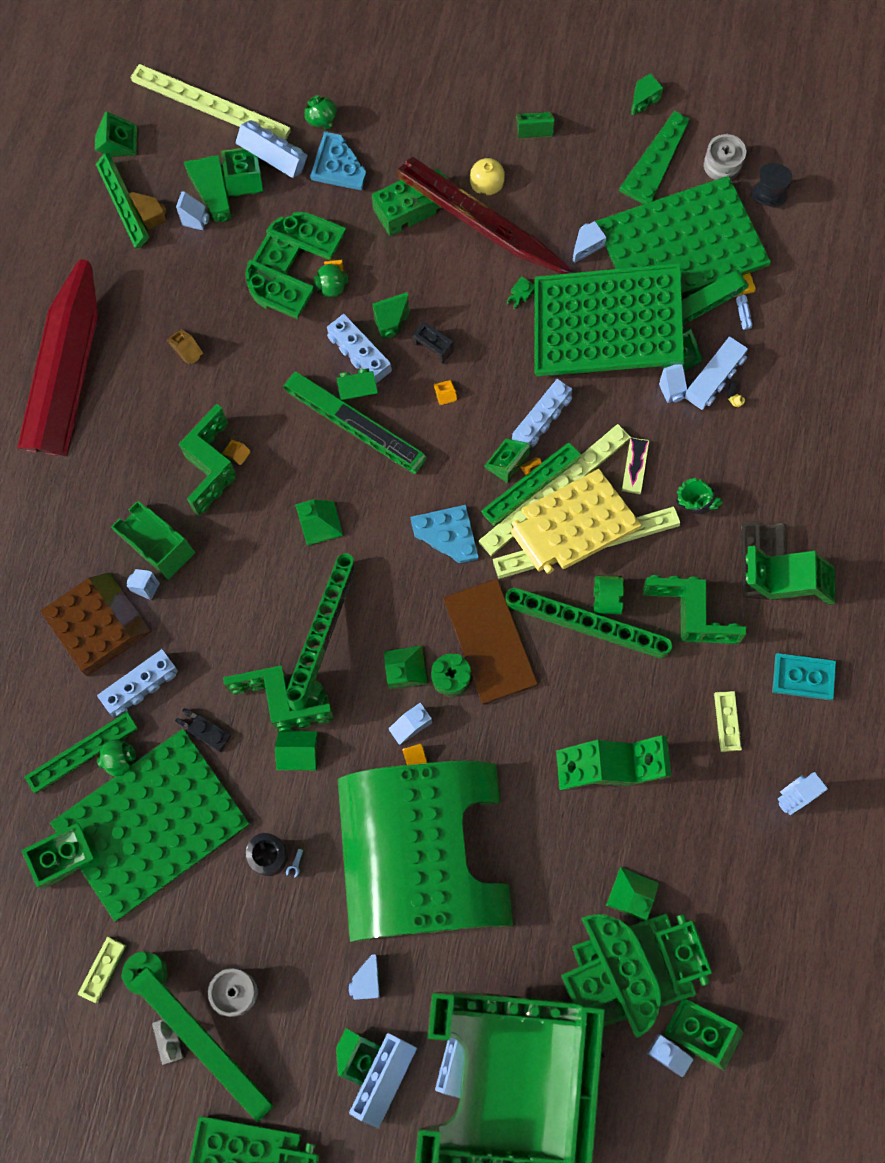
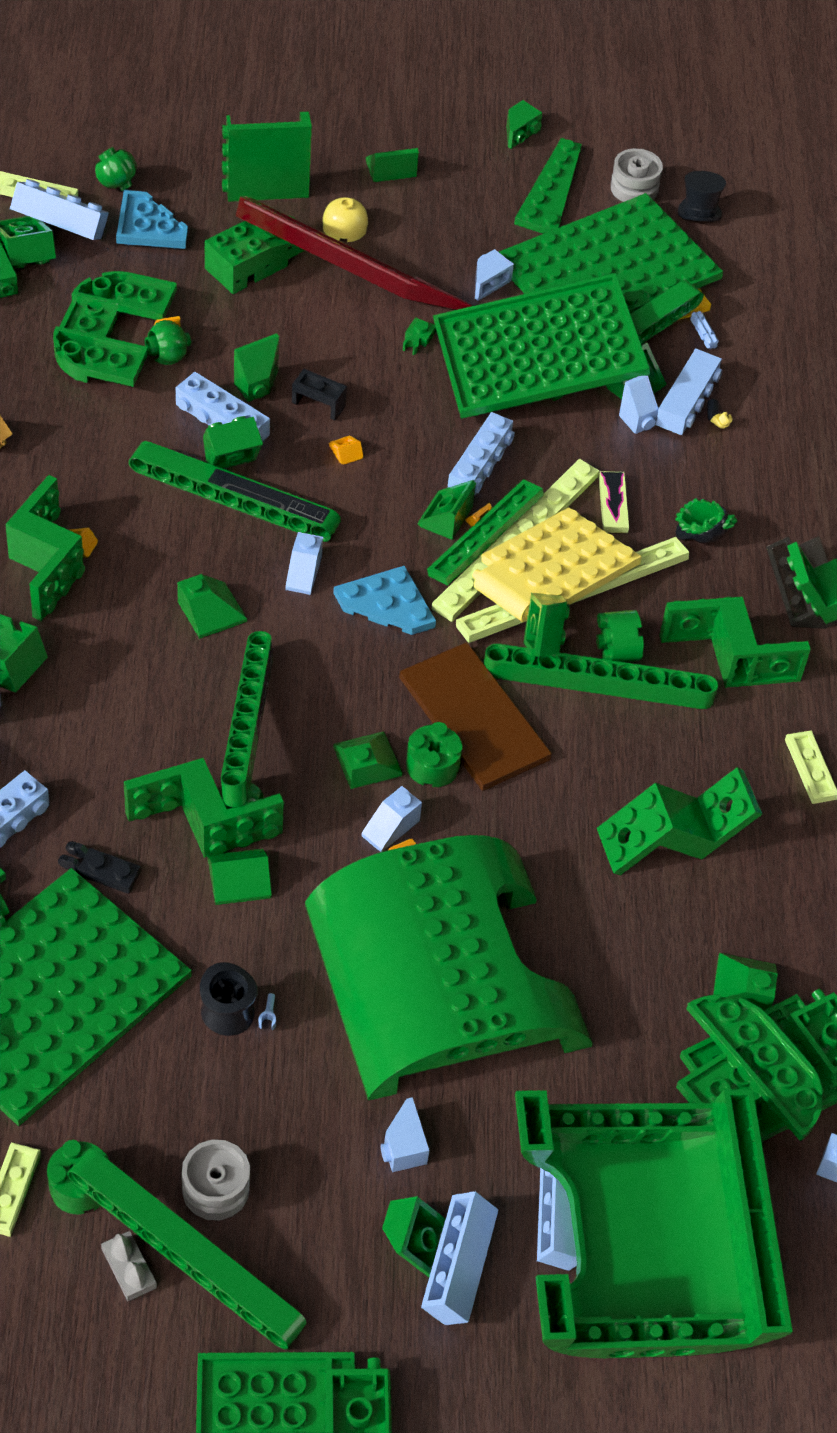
camera: 20 degrees left, 20 degrees down
none -> green panel [222,112,312,202]
none -> light blue slope [286,532,323,595]
none -> green slope [523,592,570,657]

